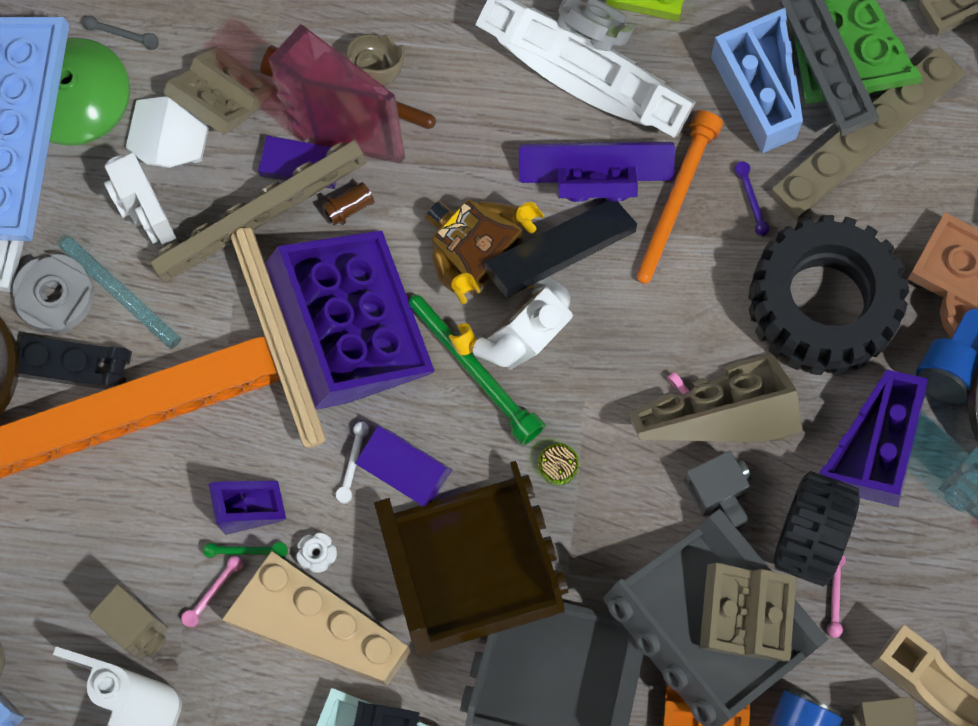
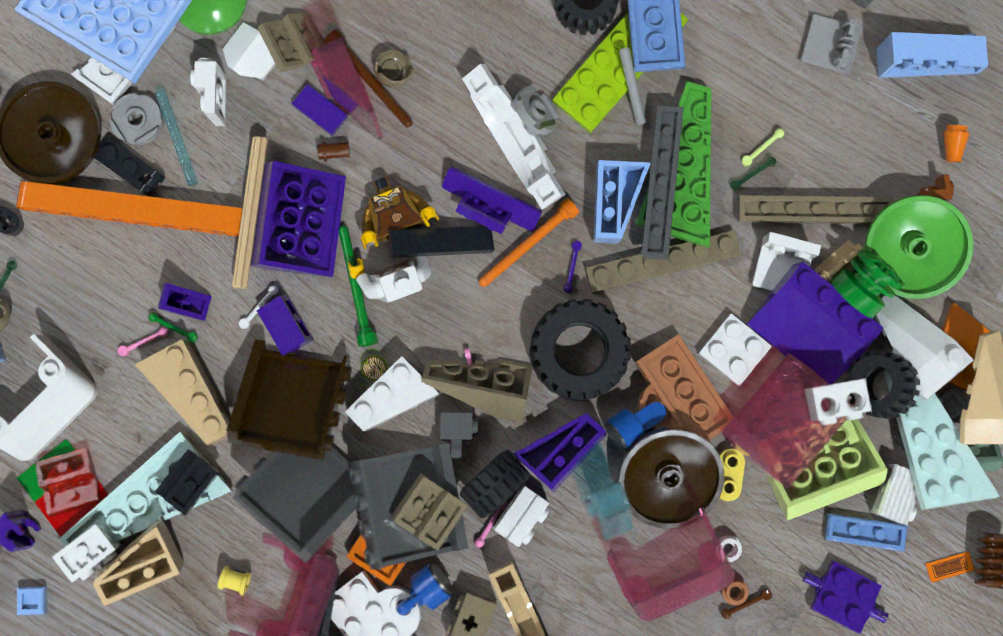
camera: 20 degrees right, 10 degrees up
dark tan brick [88,584,170,661] -> none
dark tan plate [150,140,367,283] -> none
white plate [296,533,337,573] -> none
none -> white wedge [345,356,440,432]
none -> white brick [493,485,550,547]

